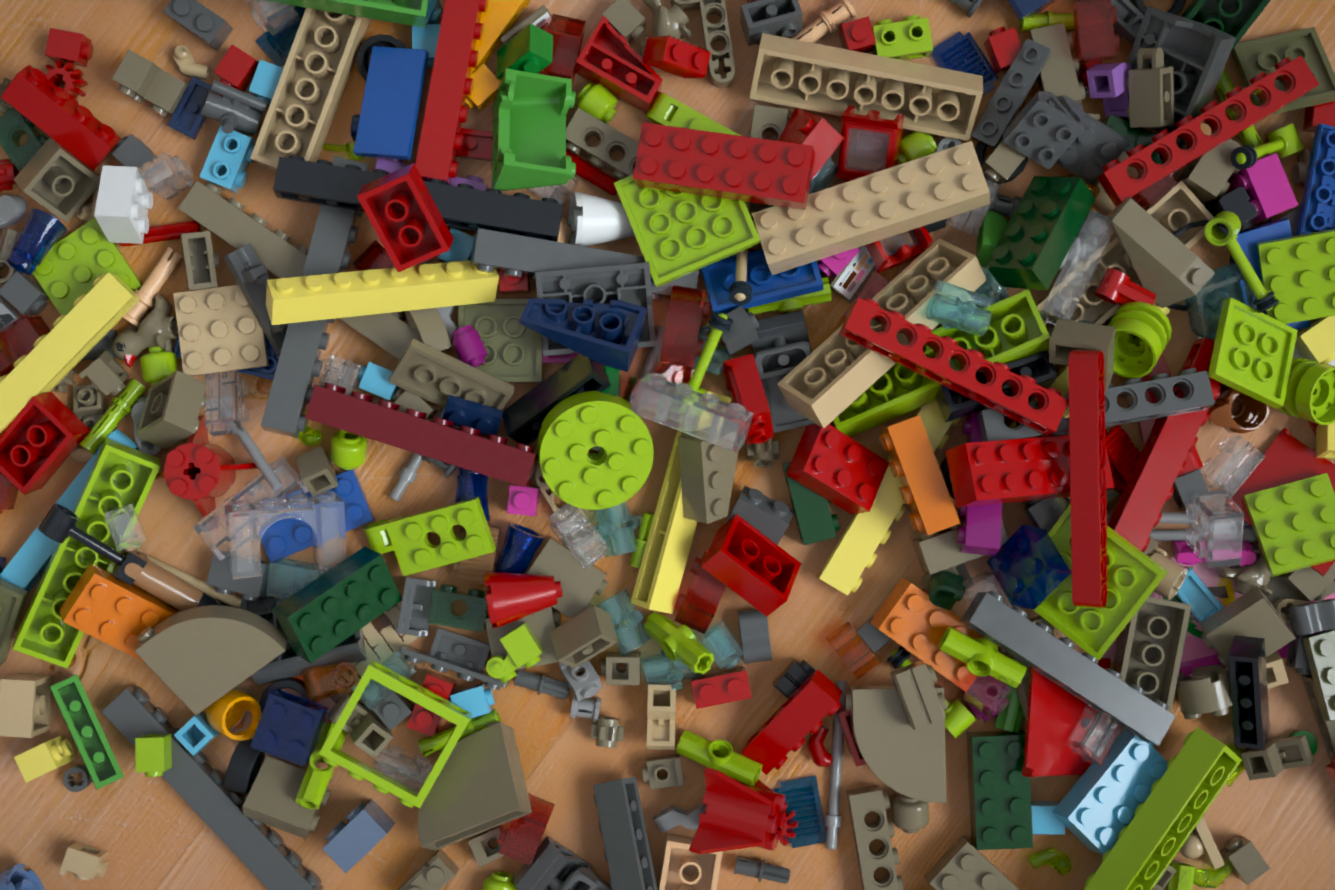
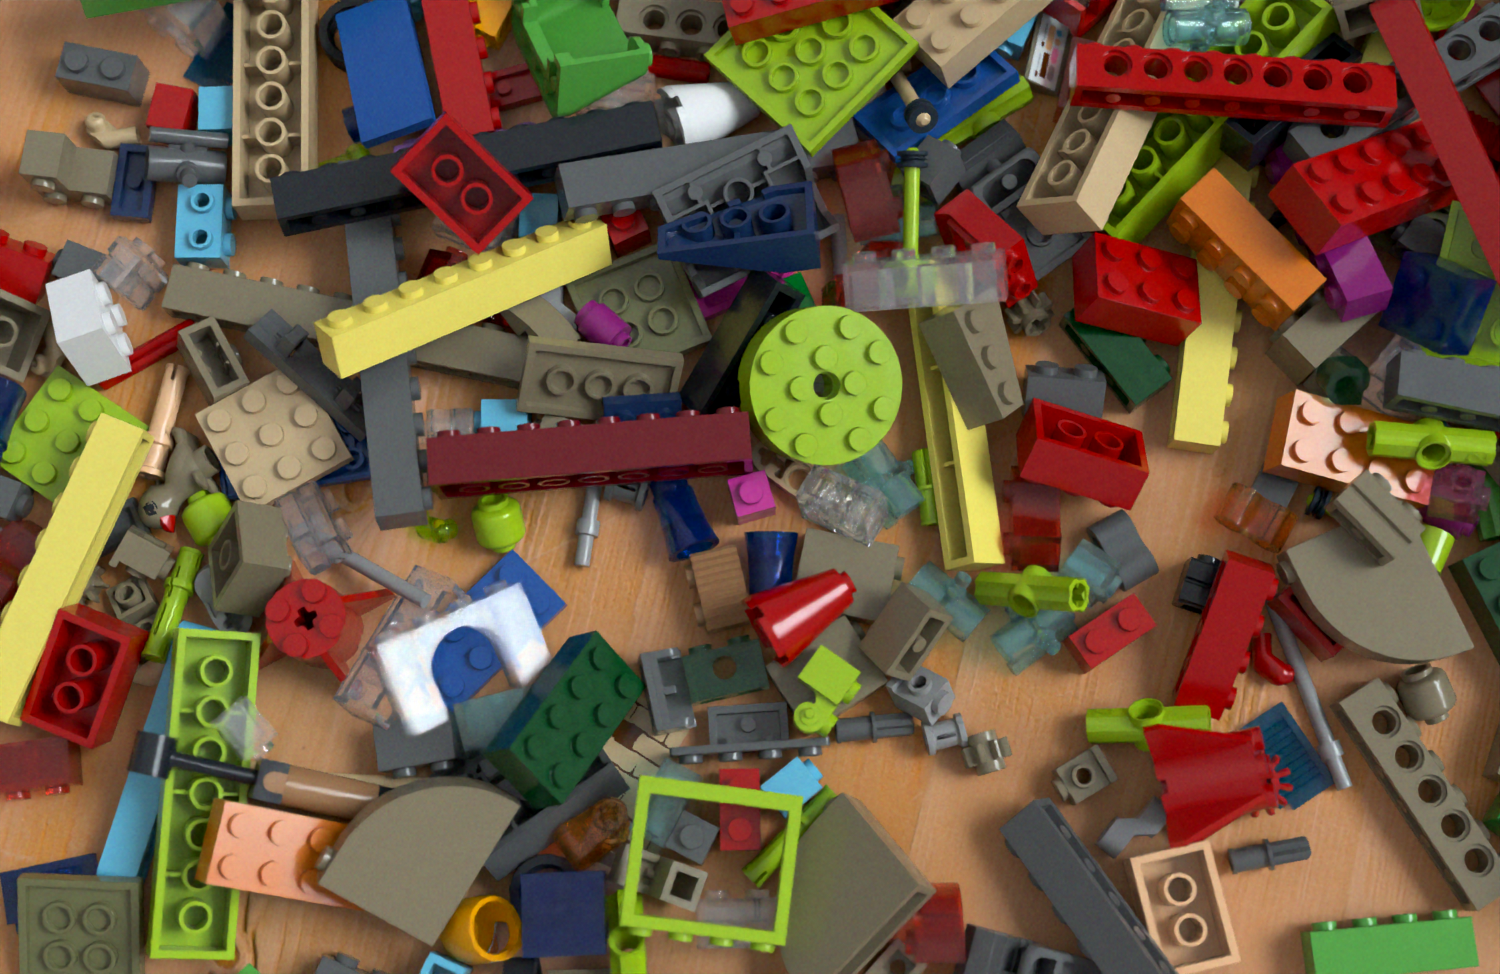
camera: 20 degrees left, 10 degrees down
dark tan brick [296,446,339,497] -> none
lime hinge [363,497,496,576] -> none
dark tan brick [601,652,642,685] -> none
tan brick [647,684,676,750] -> none
dark pink bracket [817,248,860,278] -> none

